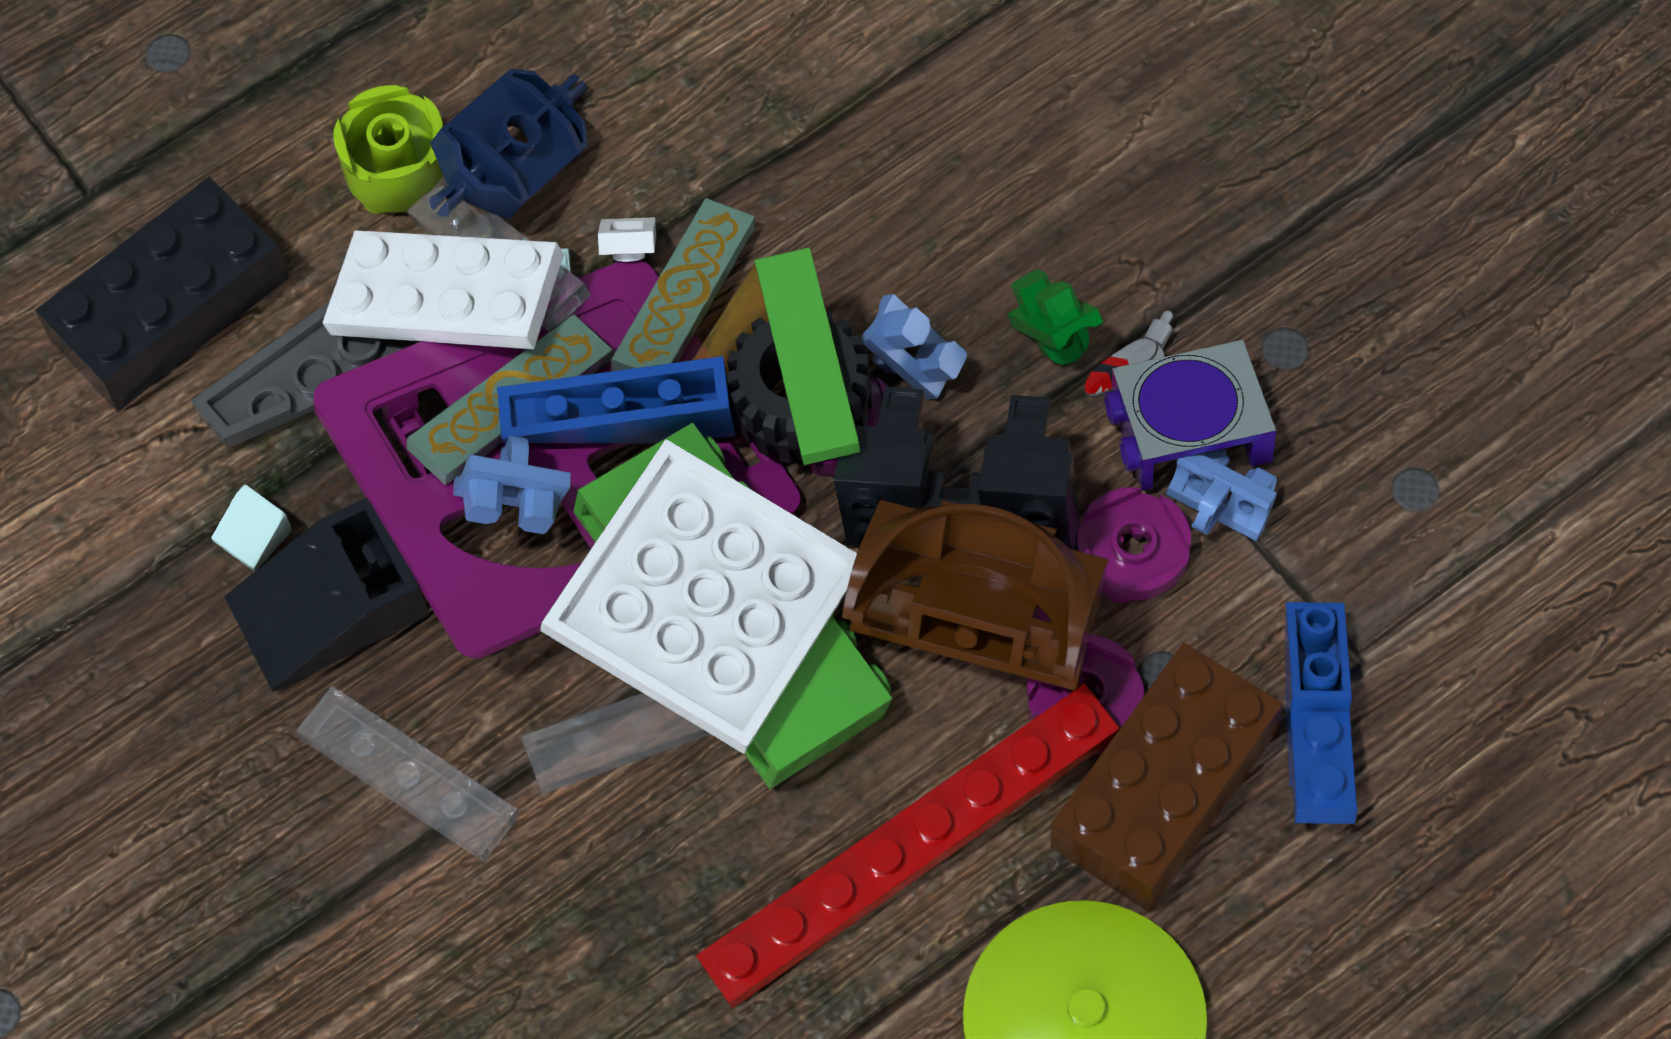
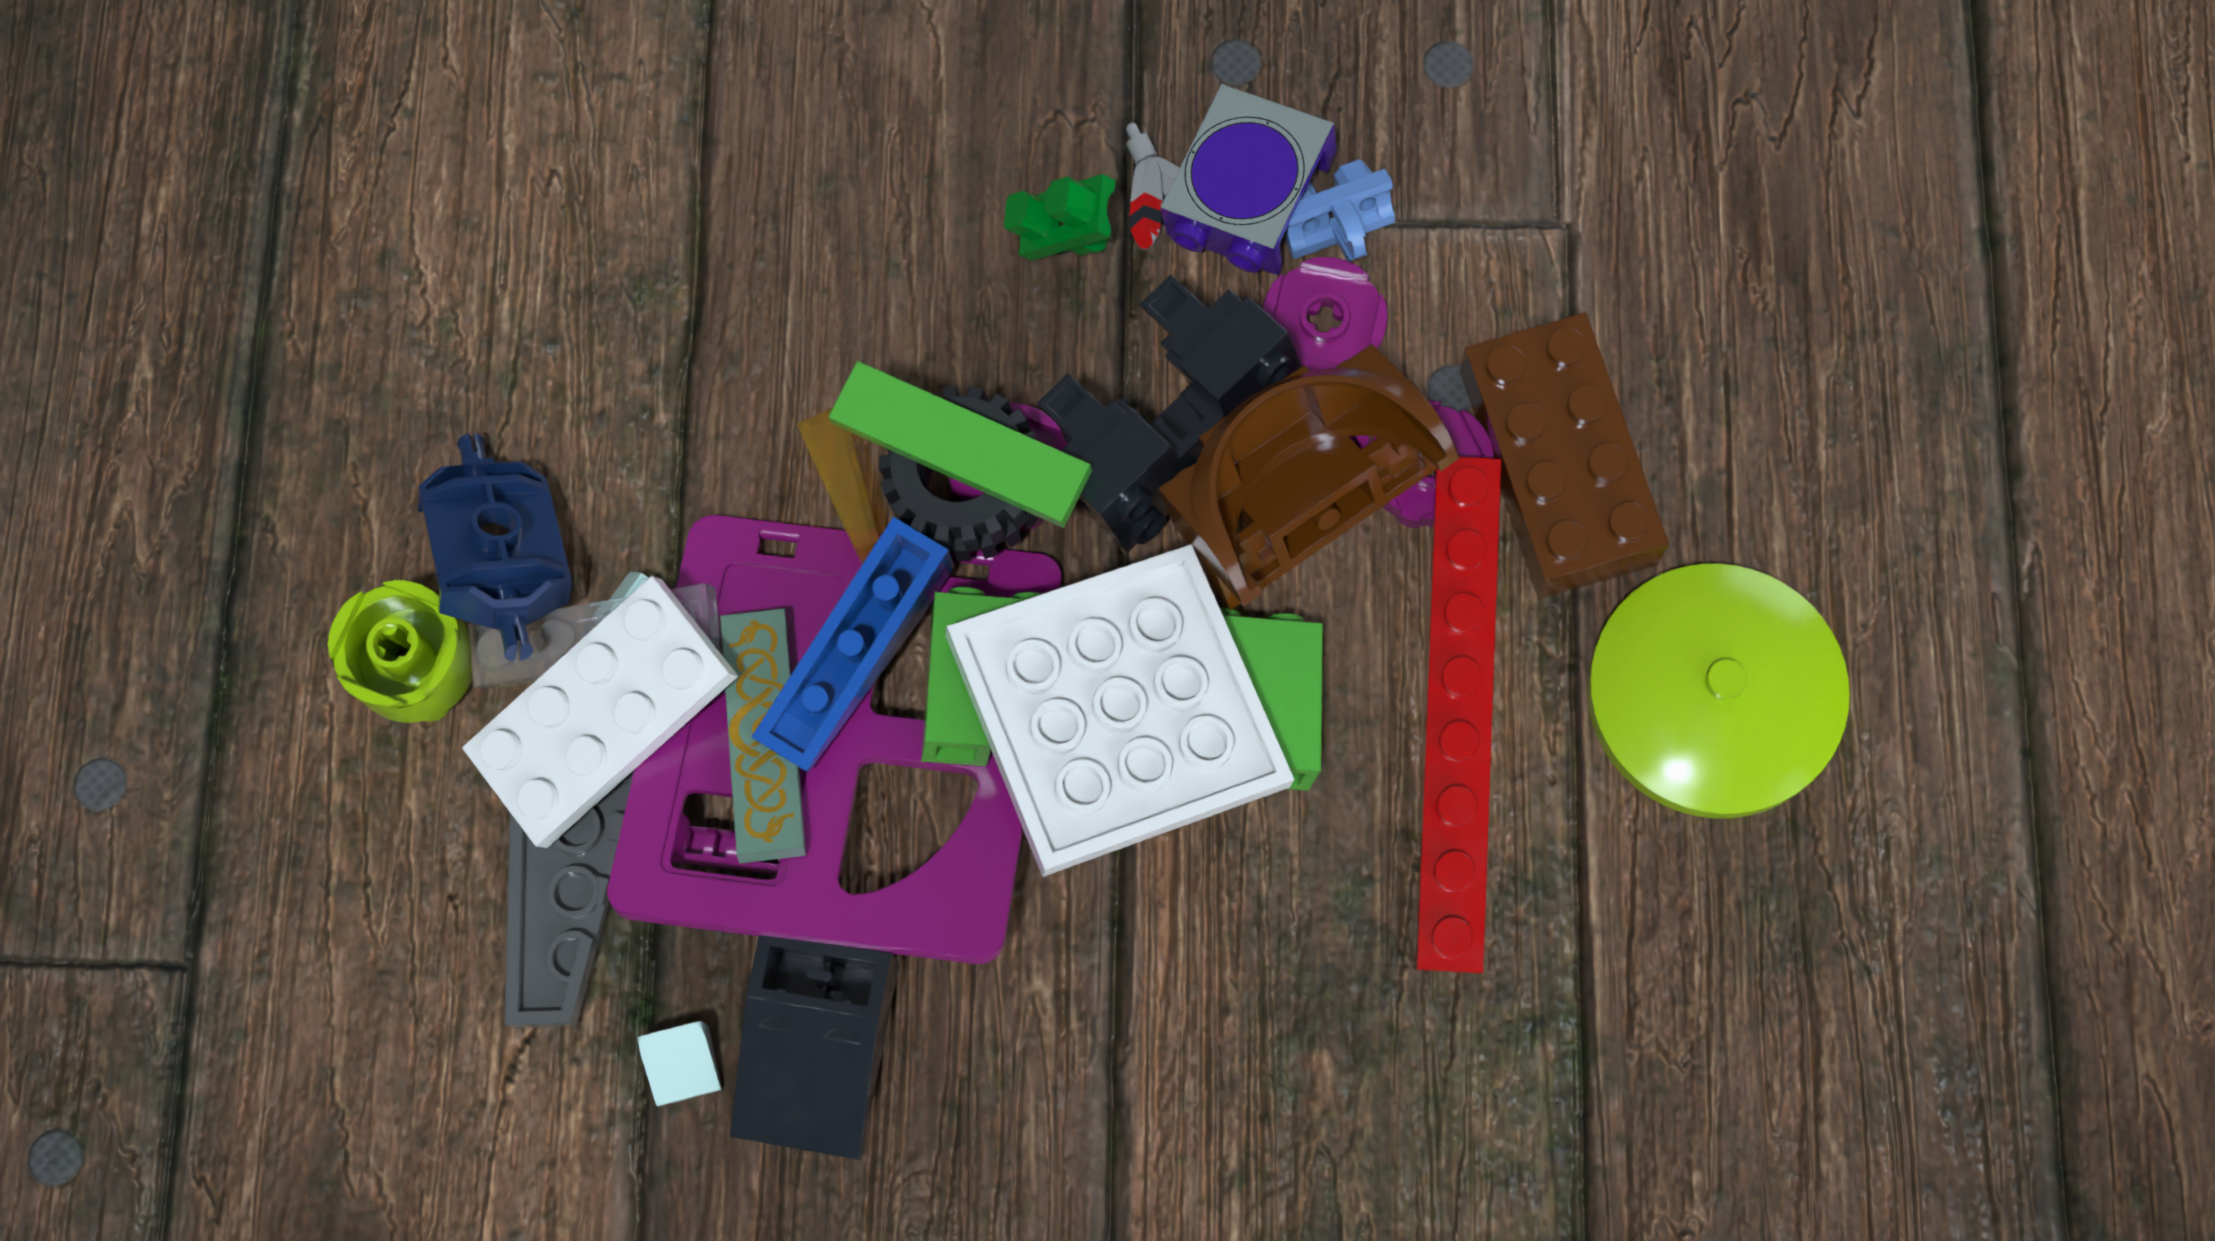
camera: 50 degrees left, 10 degrees up
black brick [35,176,289,412] -> none
clear tile [296,686,519,862] -> none
medium blue hips [453,435,571,534] -> none
clear tile [521,693,710,795] -> none
white plate [598,217,657,262] -> none
sand green tile [611,198,755,371] -> none
medium blue hips [861,294,967,400] -> none
blue slope [1285,602,1357,824] -> none

